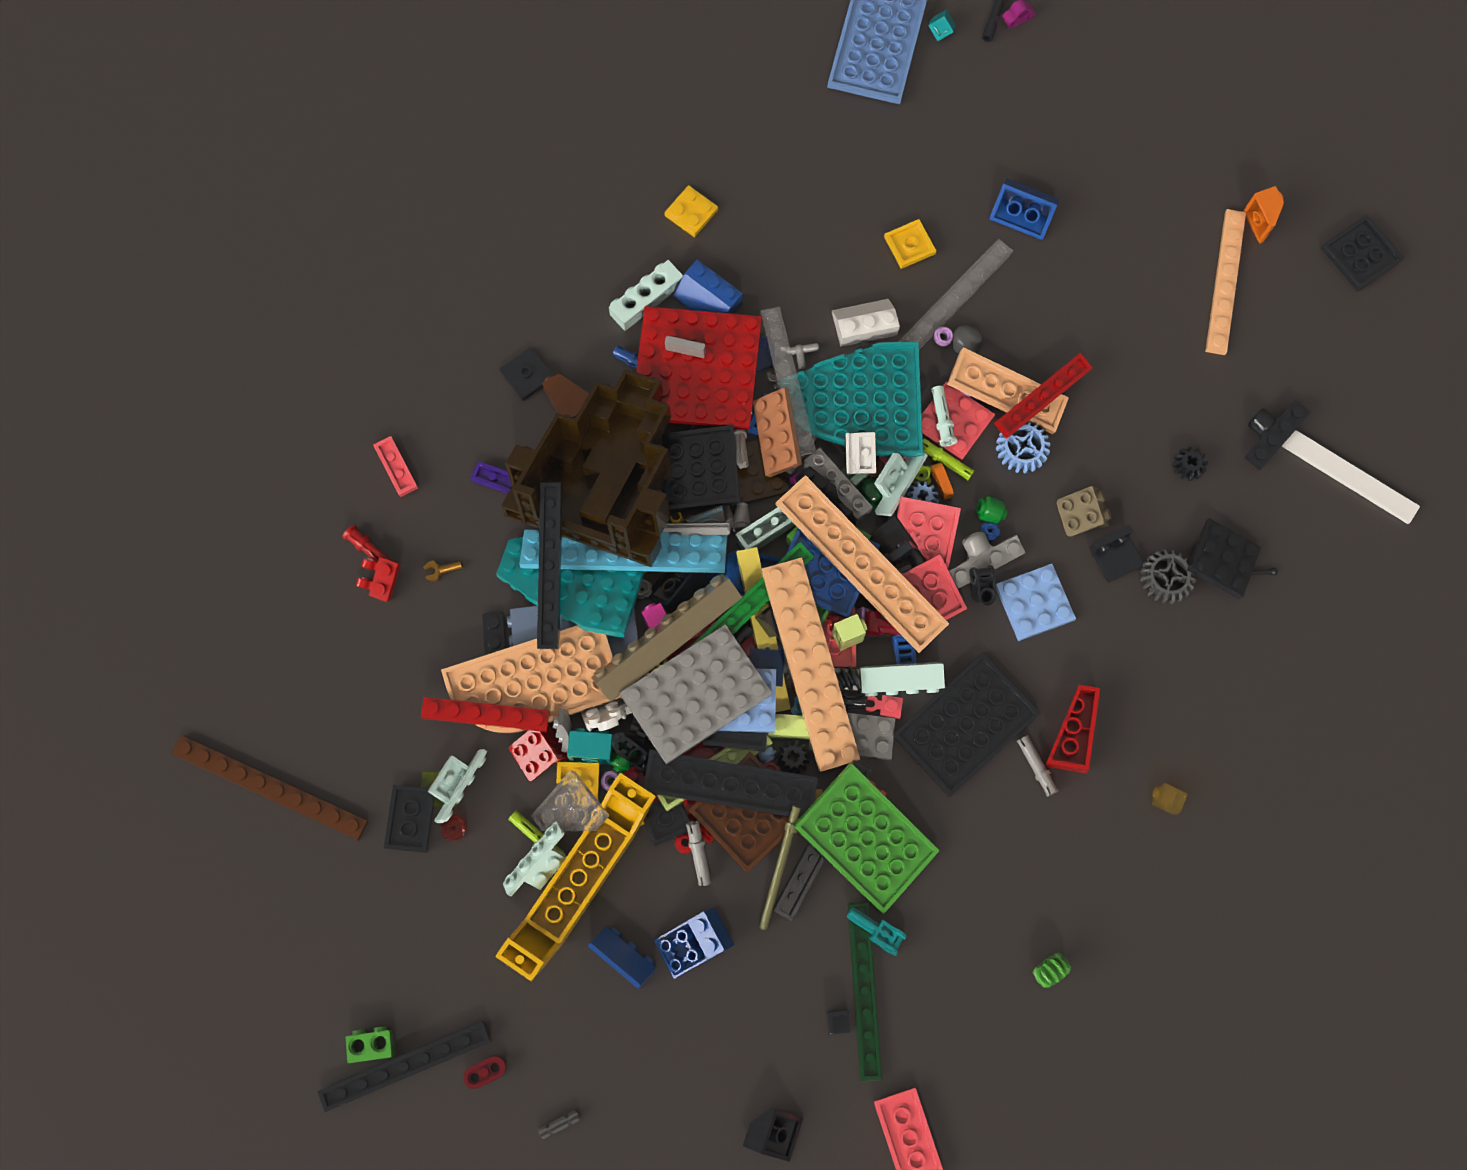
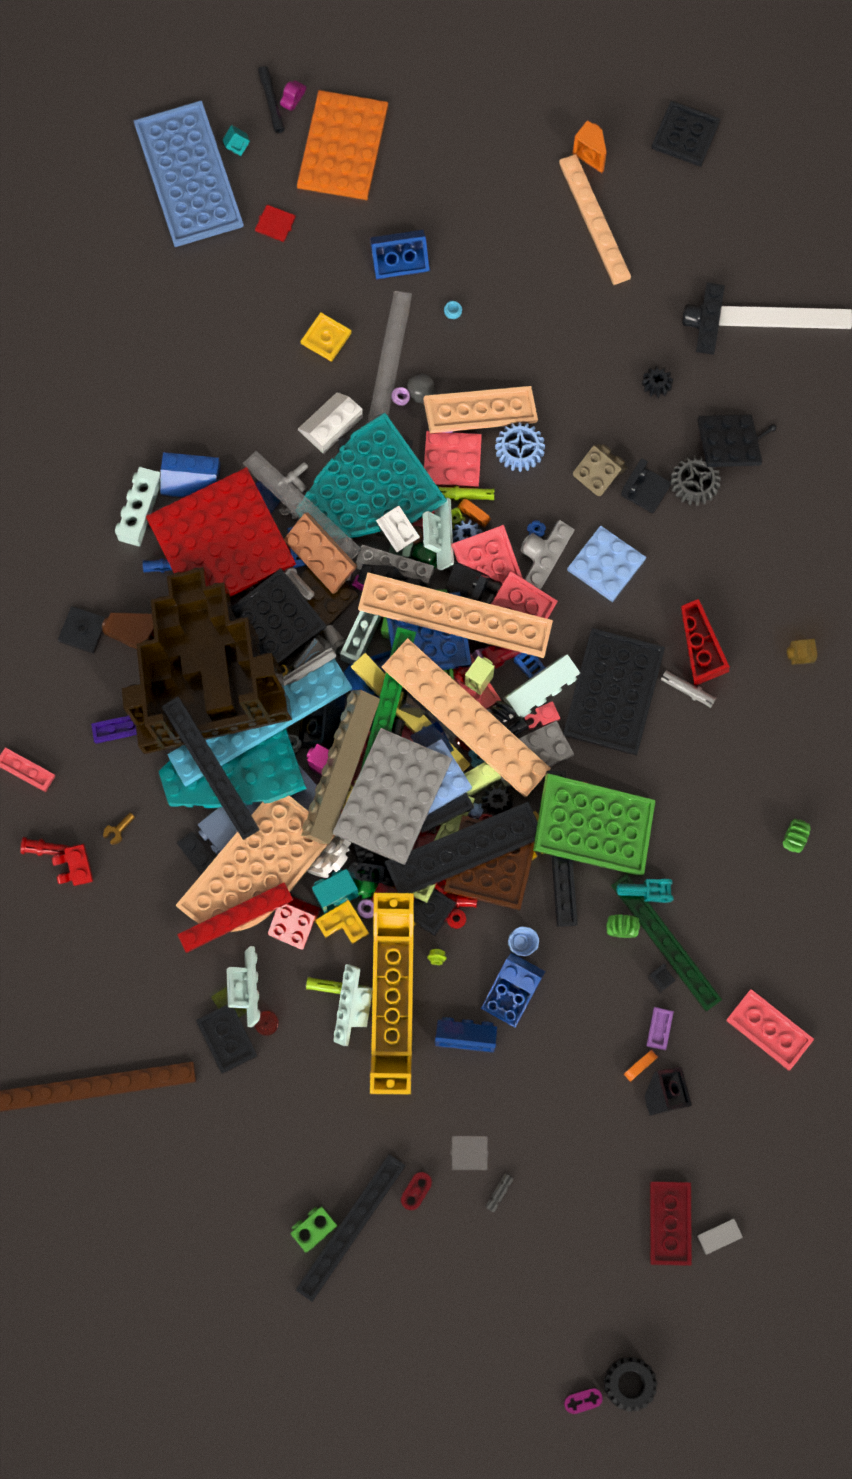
camera: 30 degrees left, 0 degrees up
clear plate [531,770,610,831] -> none
light grey slope [553,708,572,752] -> none
yellow plate [664,185,718,238] -> none
light grey tile [665,336,706,358] -> none
light grey pin [686,821,712,886] -> none
olive bar [759,805,801,930] -> none
light aqua pin [931,386,958,447] -> none
black piece [970,565,996,606] -> none
green head [976,496,1008,524] -> none
red plate [994,353,1093,439] -> none
none -> red piece [255,205,296,242]
none -> orange plate [297,90,388,200]
none -> lime plate [427,949,447,965]
none -> medium azure plate [444,301,462,319]
none -> clear piece [450,1136,489,1170]
none -> light blue hair [508,926,539,956]
none -> bright green gear [606,914,640,938]
none -> orange beam [624,1050,658,1082]
none -> medium lavender plate [646,1007,674,1051]

